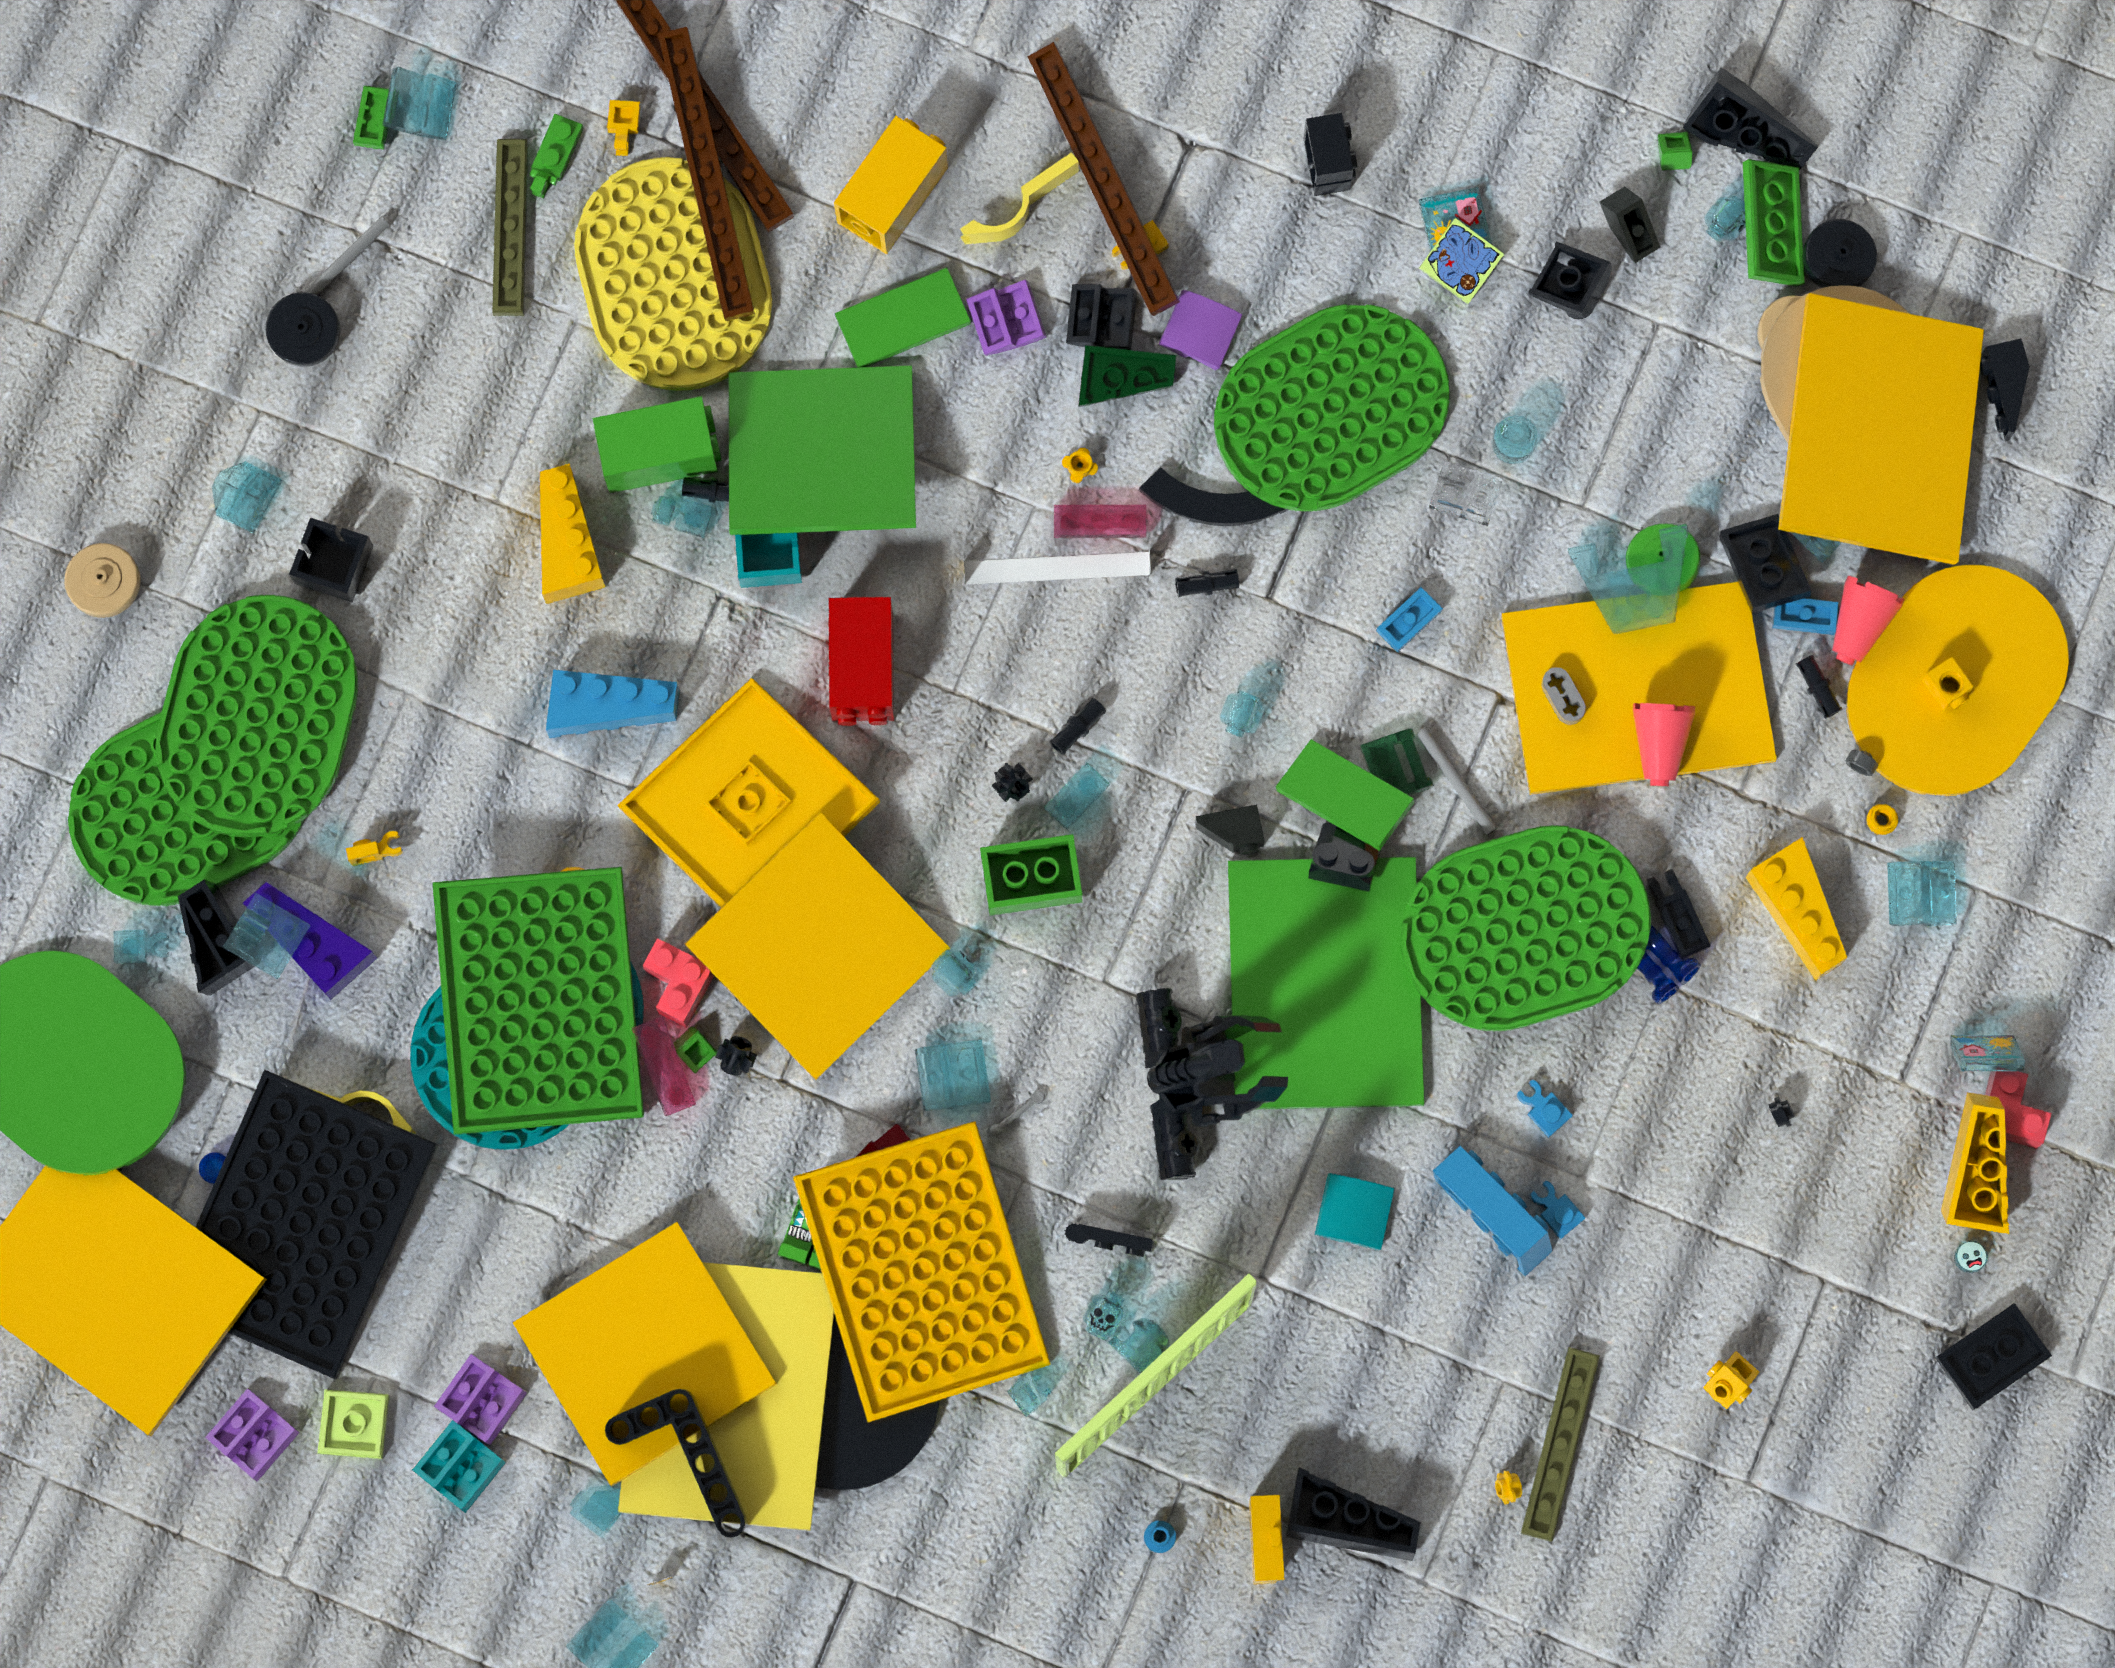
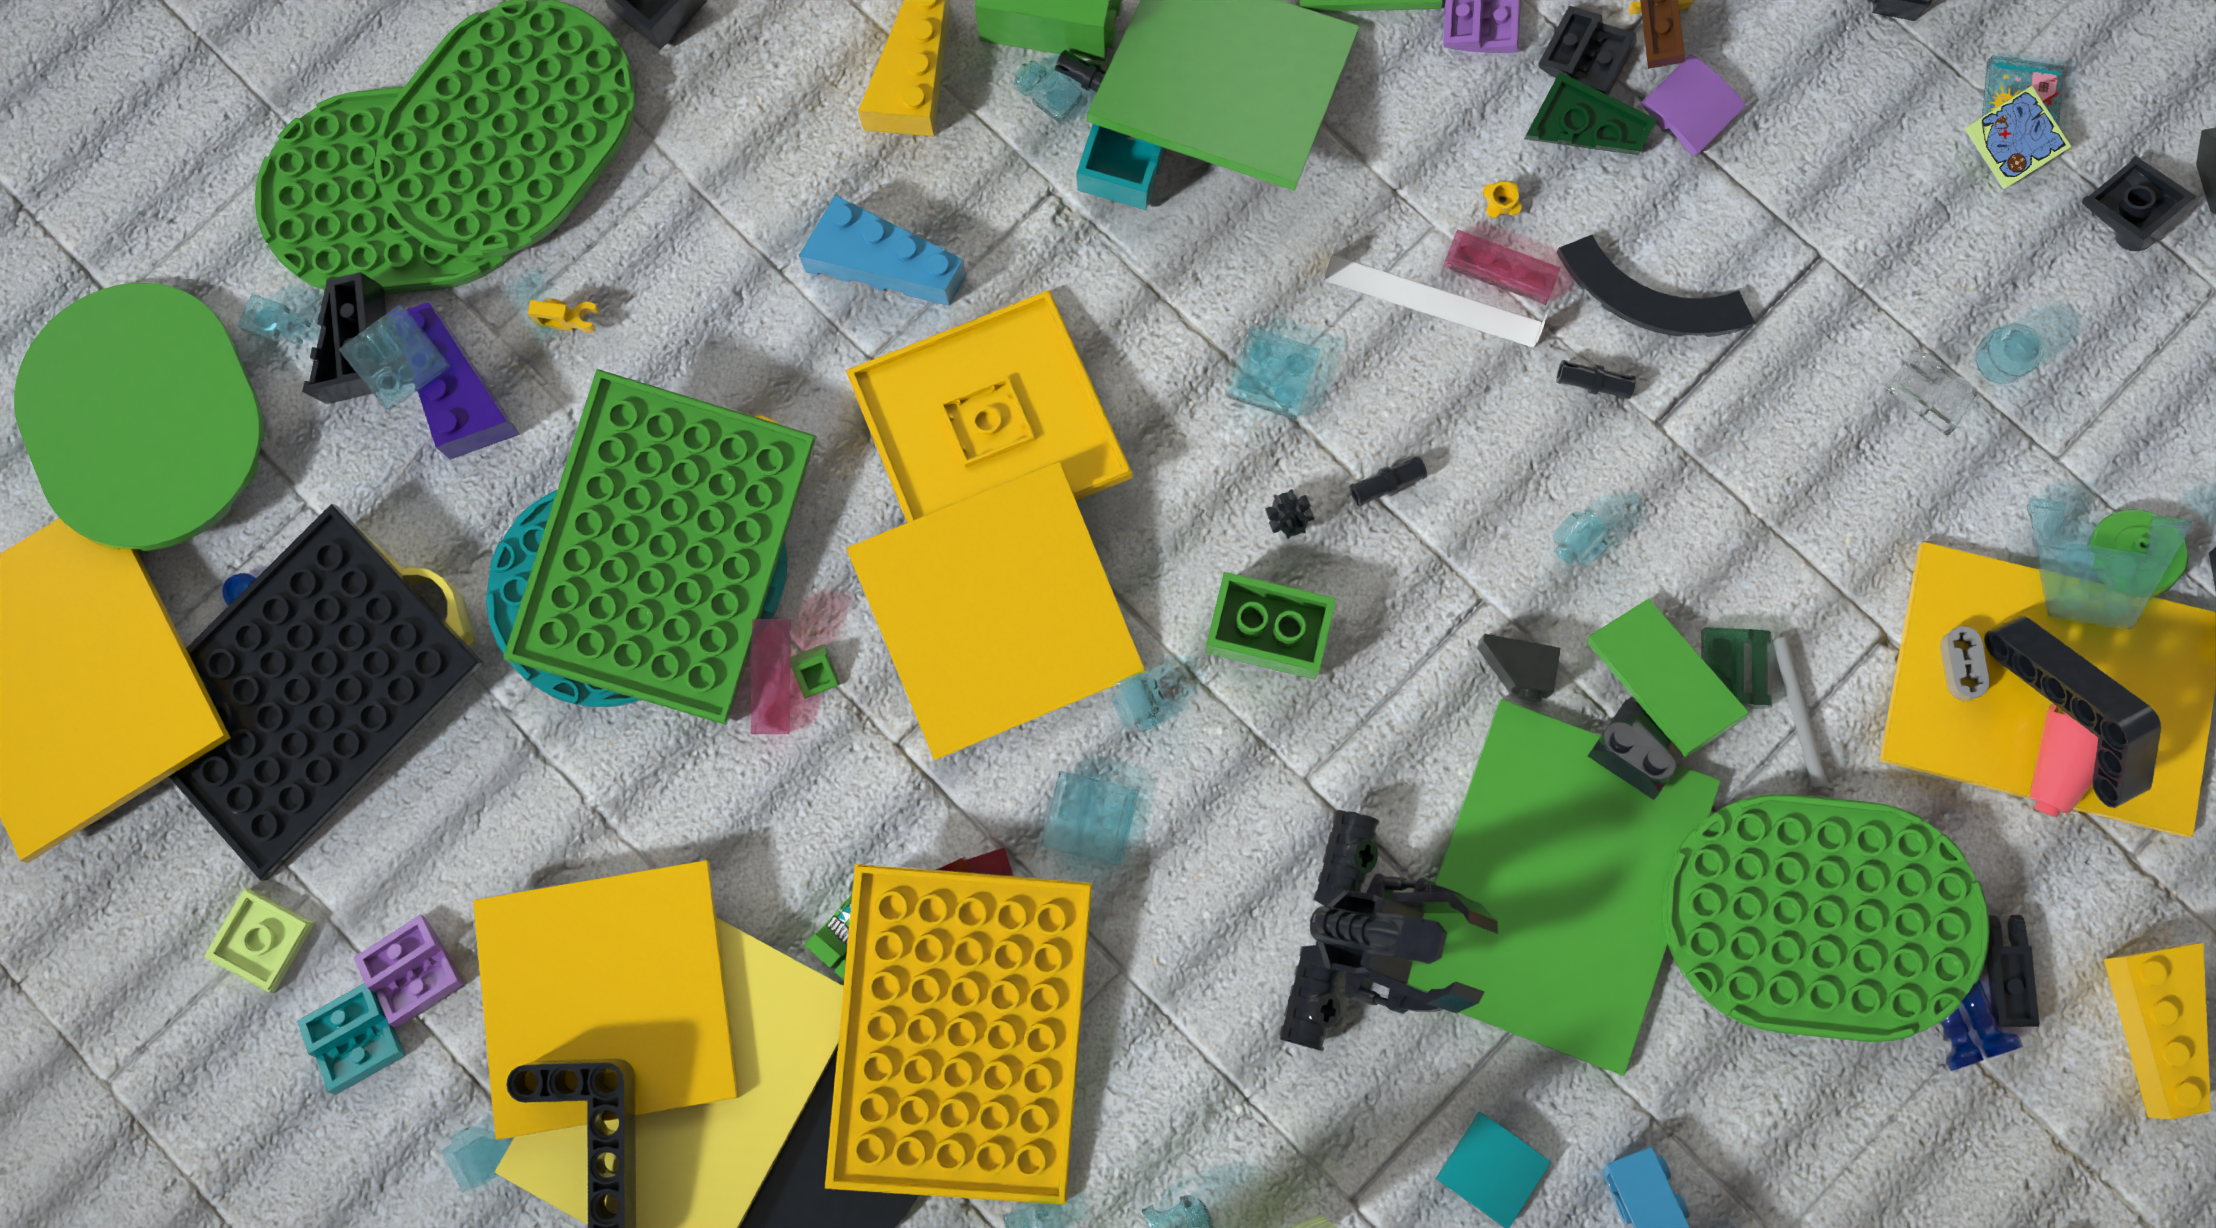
camera: 25 degrees right, 0 degrees up
medium lavender slope [205,1388,300,1482] -> none
coral brick [643,938,714,1028] -> none
black gear [715,1036,757,1076] -> none
red brick [829,597,894,726] -> none
light grey hinge [990,1091,1044,1136] -> none
clear light blue plate [1044,763,1110,830] -> none
black hinge [1064,1223,1154,1257] -> none
clear light blue head [1083,1291,1130,1341] -> none
bright green tile [1214,304,1449,511] -> none
dark azure plate [1376,587,1443,653] -> none
dark azure plate [1517,1080,1573,1138] -> none
none -> clear light blue plate [1226,326,1320,420]
none -> black beam [1984,616,2161,808]

